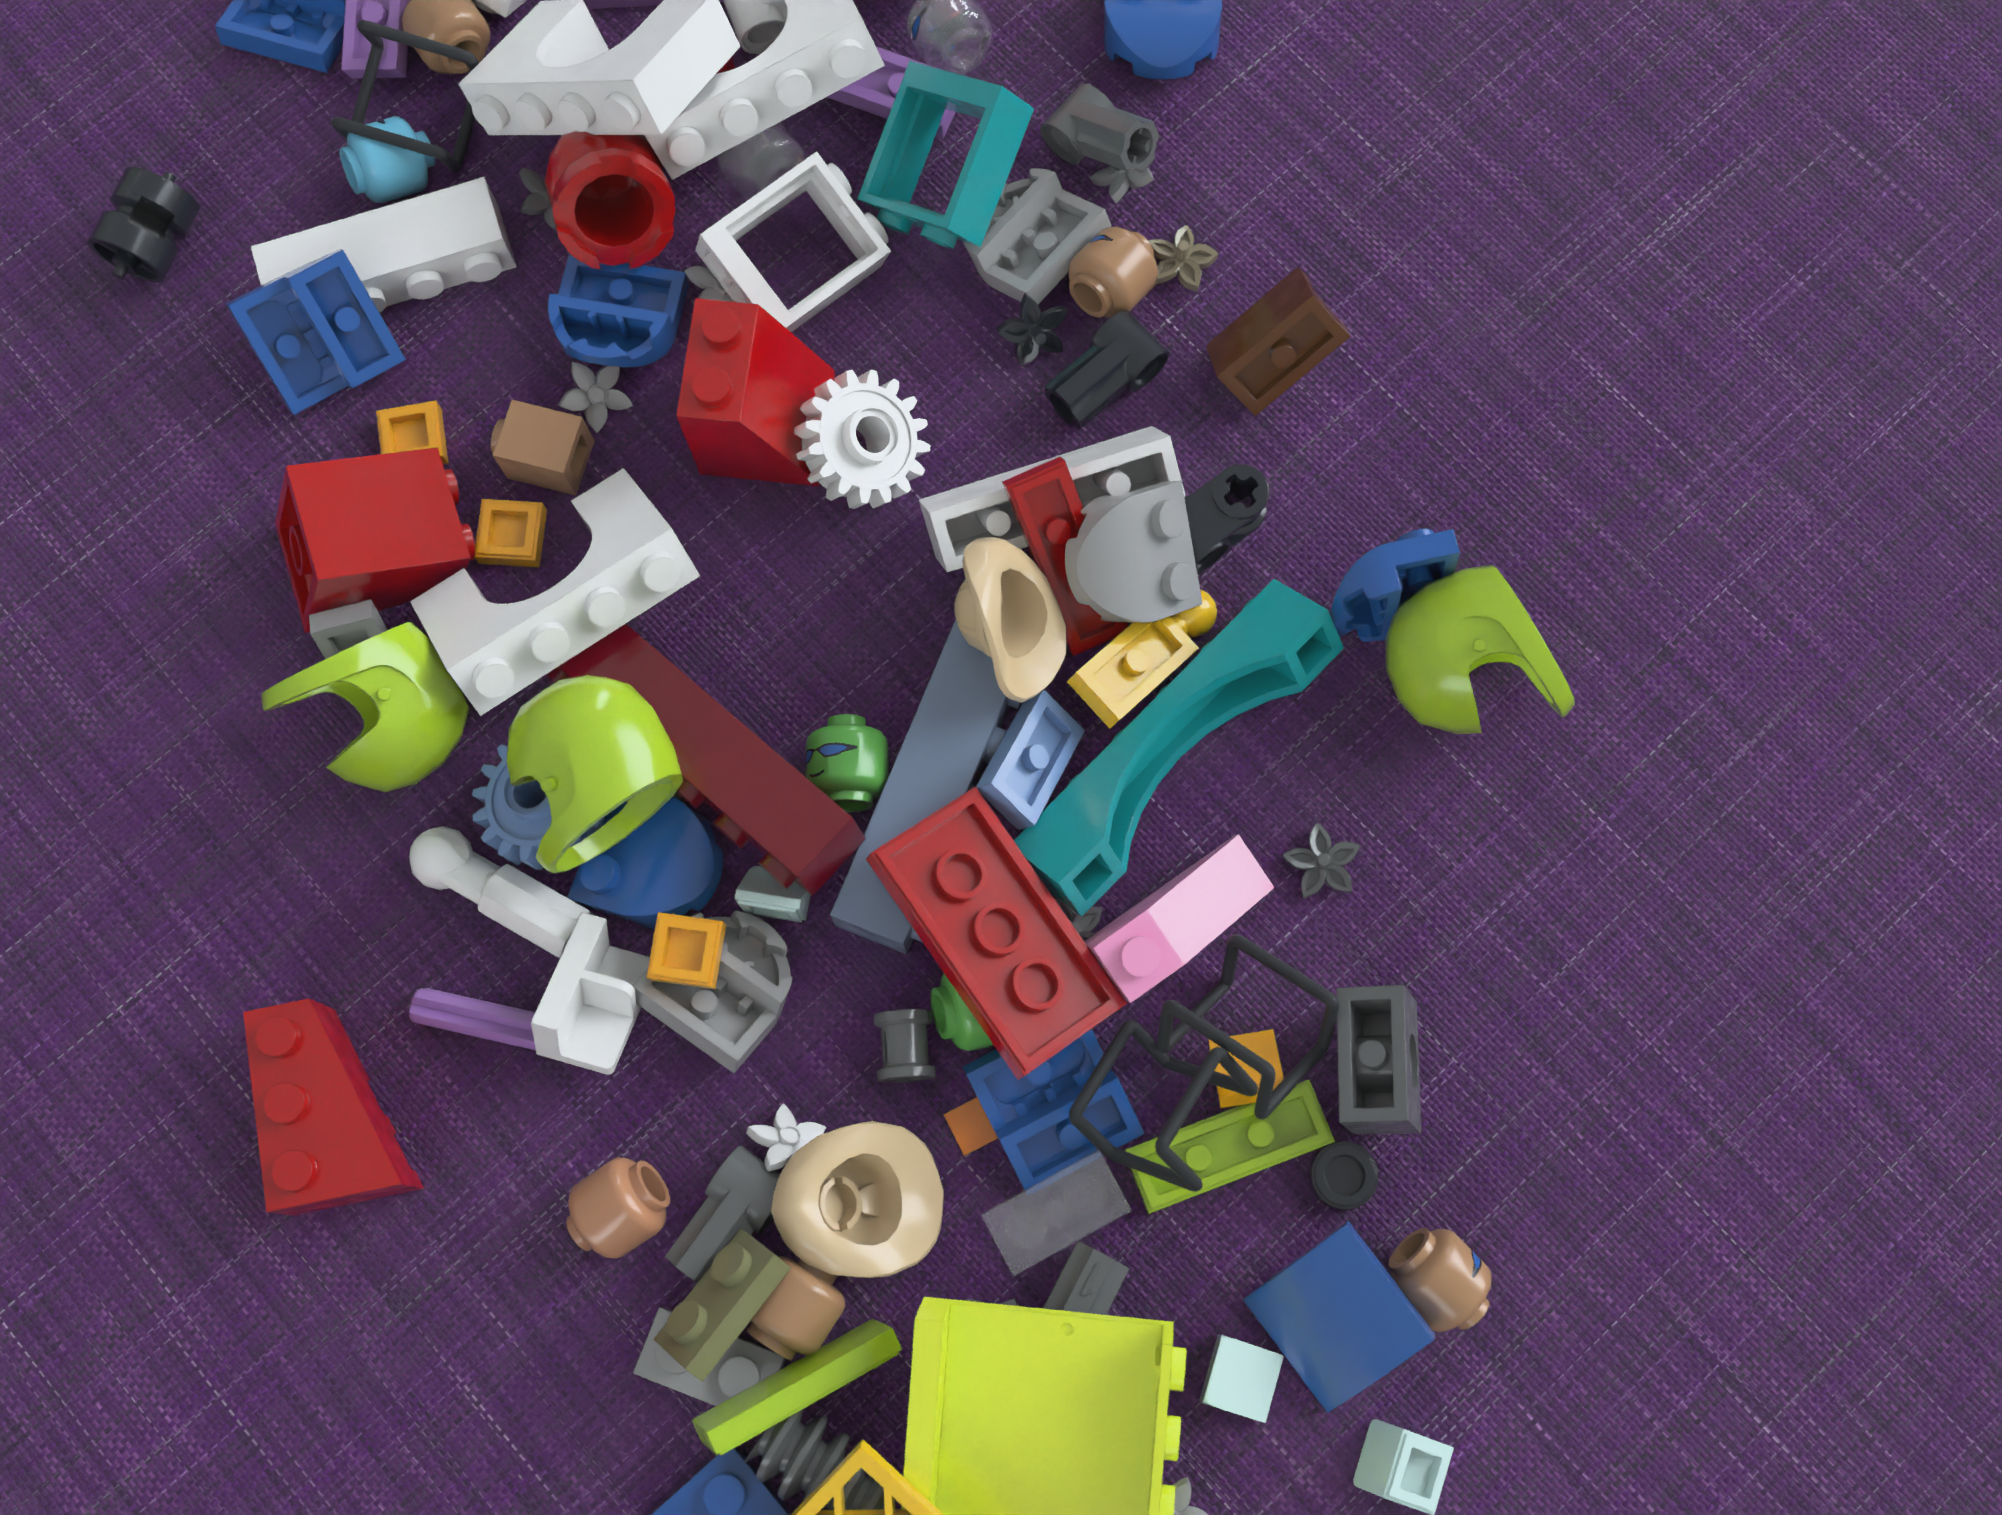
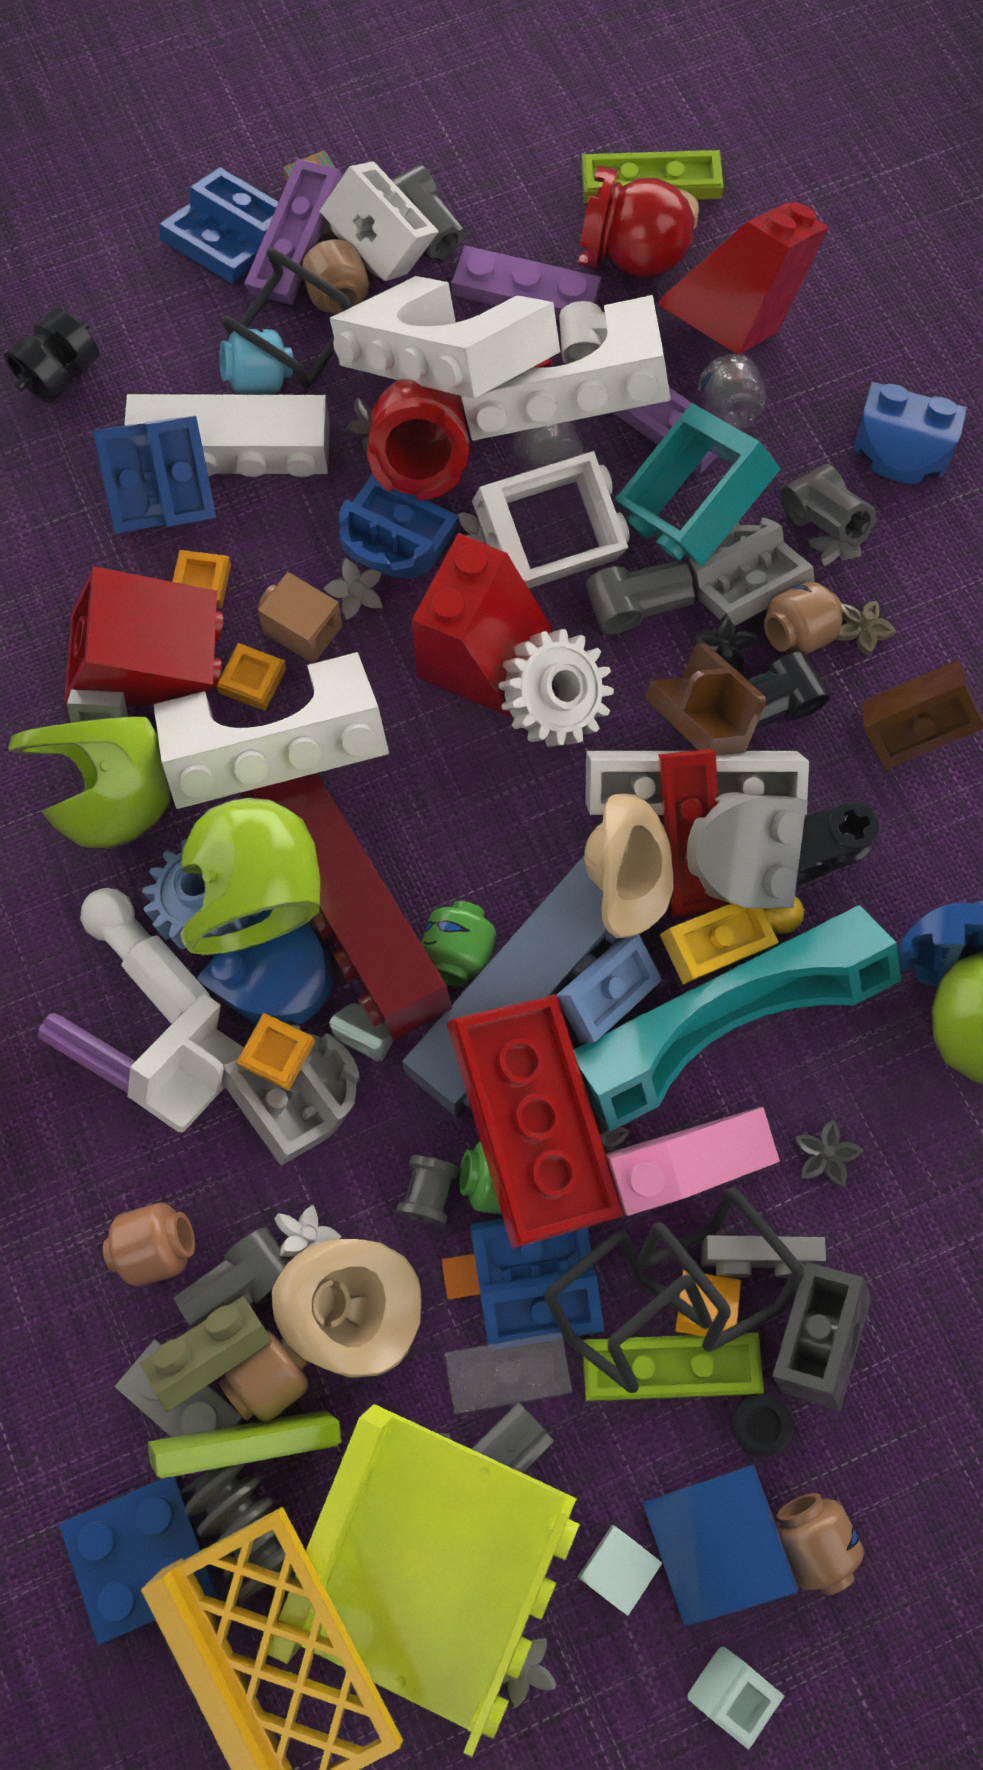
camera: 15 degrees right, 5 degrees down
none -> dark grey piece [585,560,695,635]
none -> reddish brown panel [645,644,766,756]
none -> light grey plate [701,1235,826,1278]

